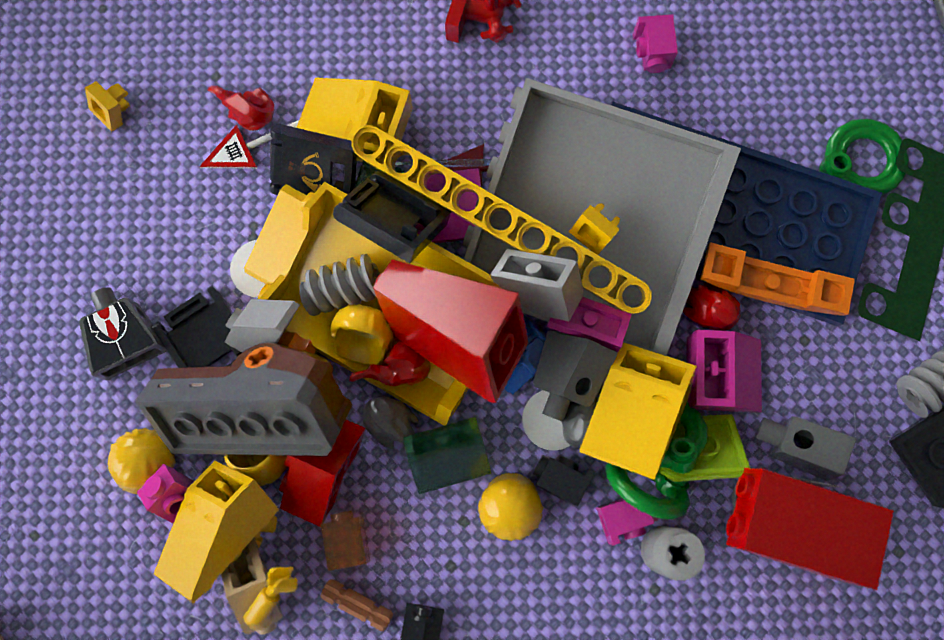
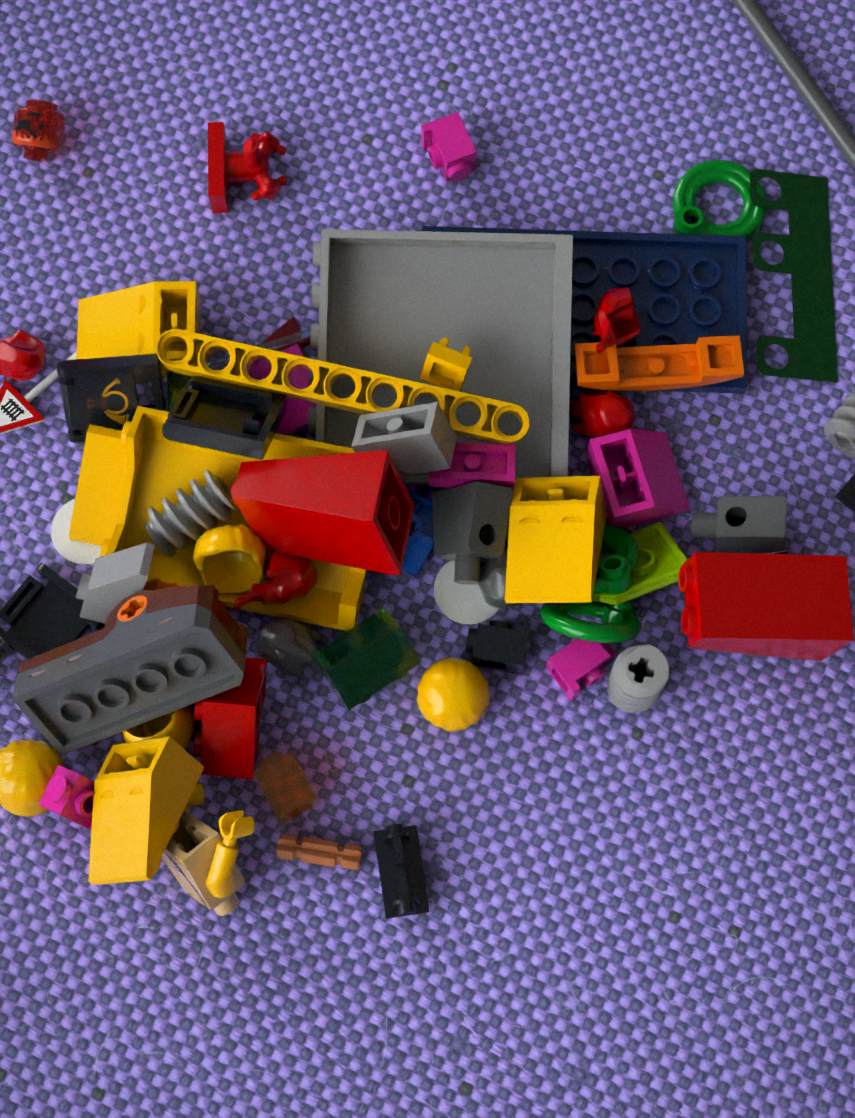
camera: 20 degrees left, 5 degrees down
none -> red piece [592,288,641,354]

